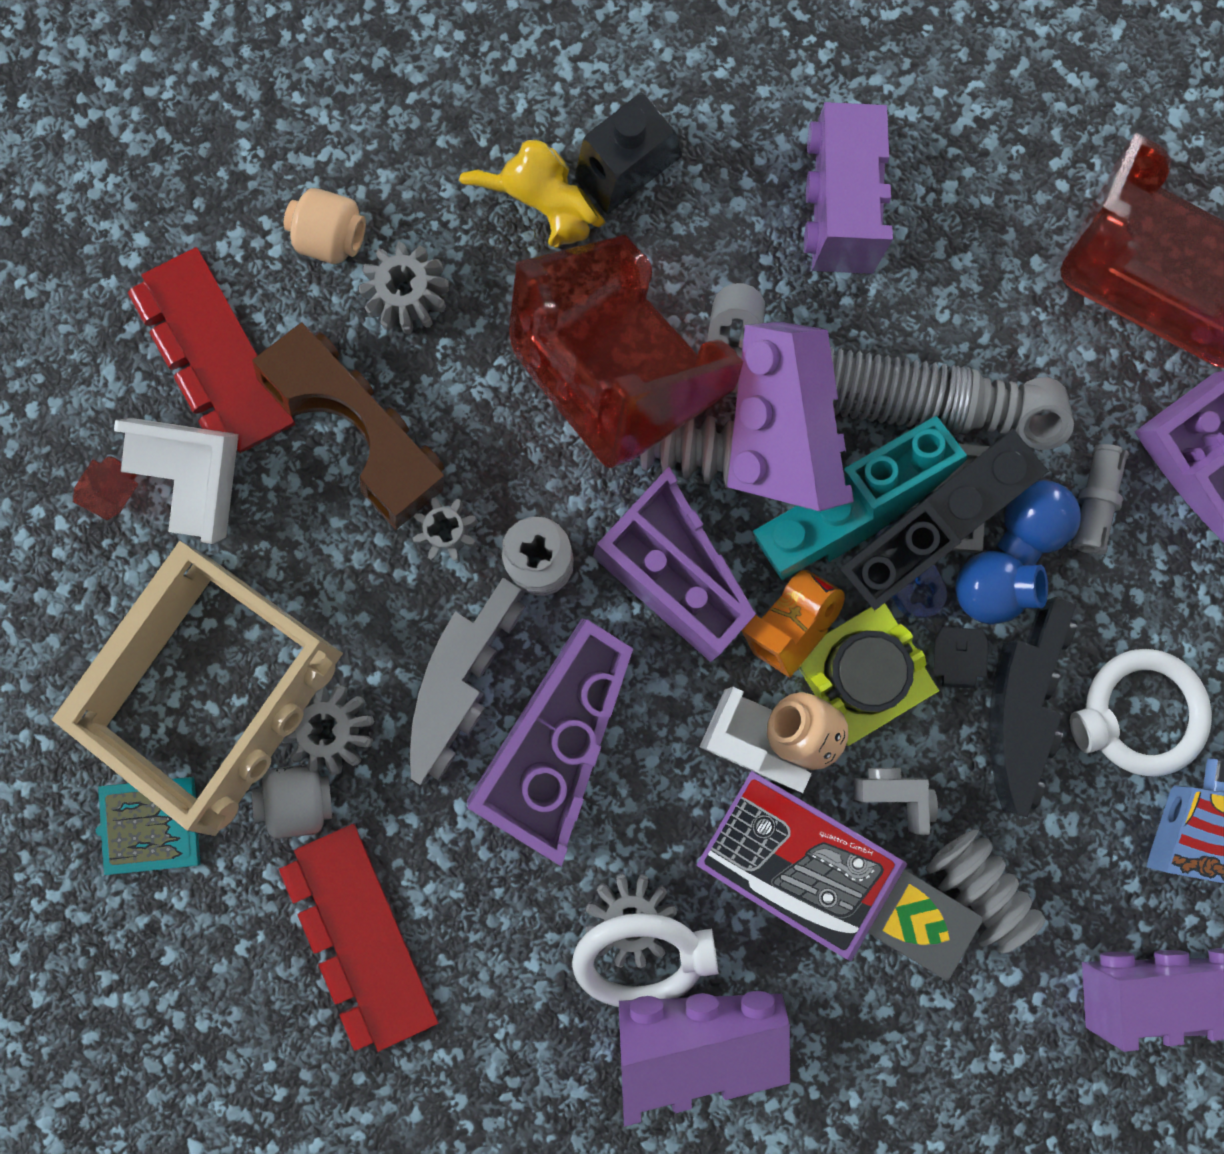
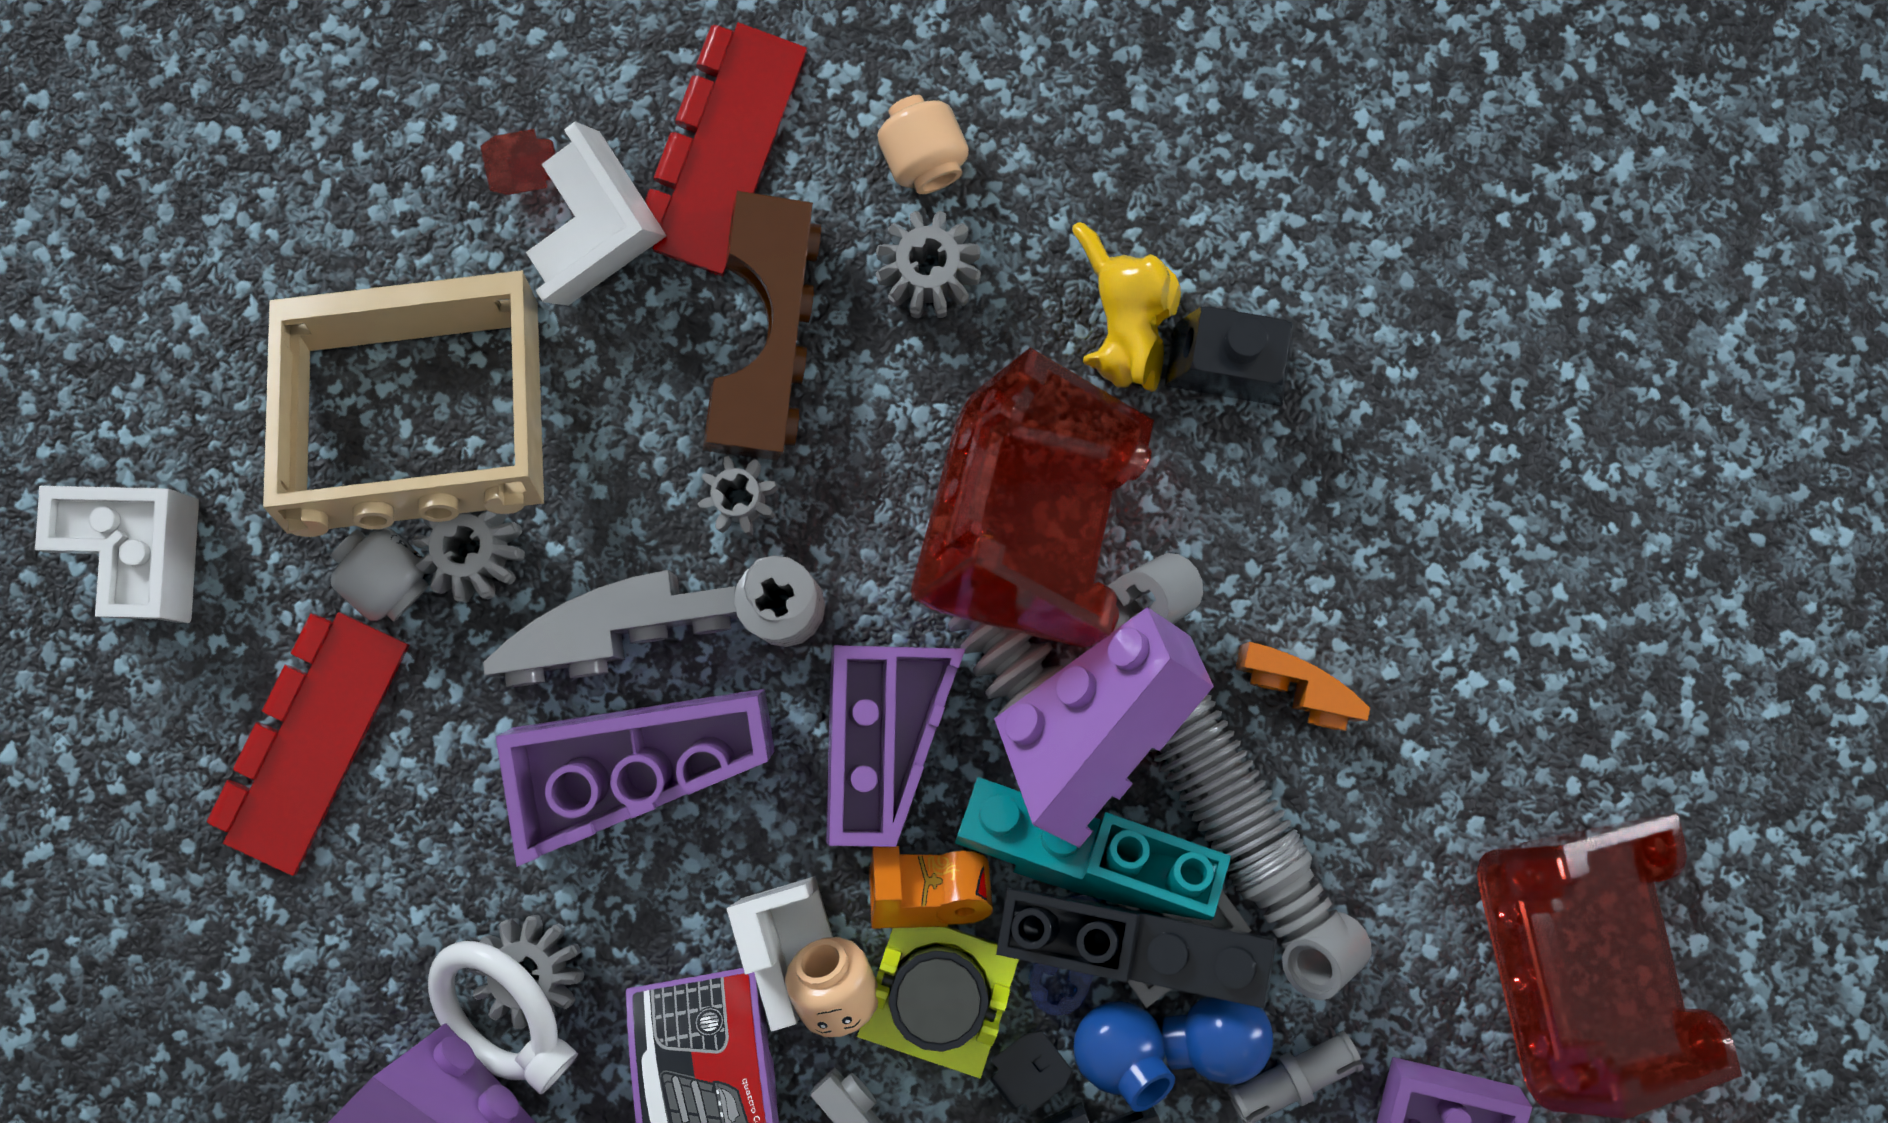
camera: 55 degrees right, 0 degrees up
piece [96,777,201,875] -> none
medium lavender wedge [804,102,893,274] -> none
none -> white panel [35,486,199,623]
none -> orange slope [1235,642,1370,731]

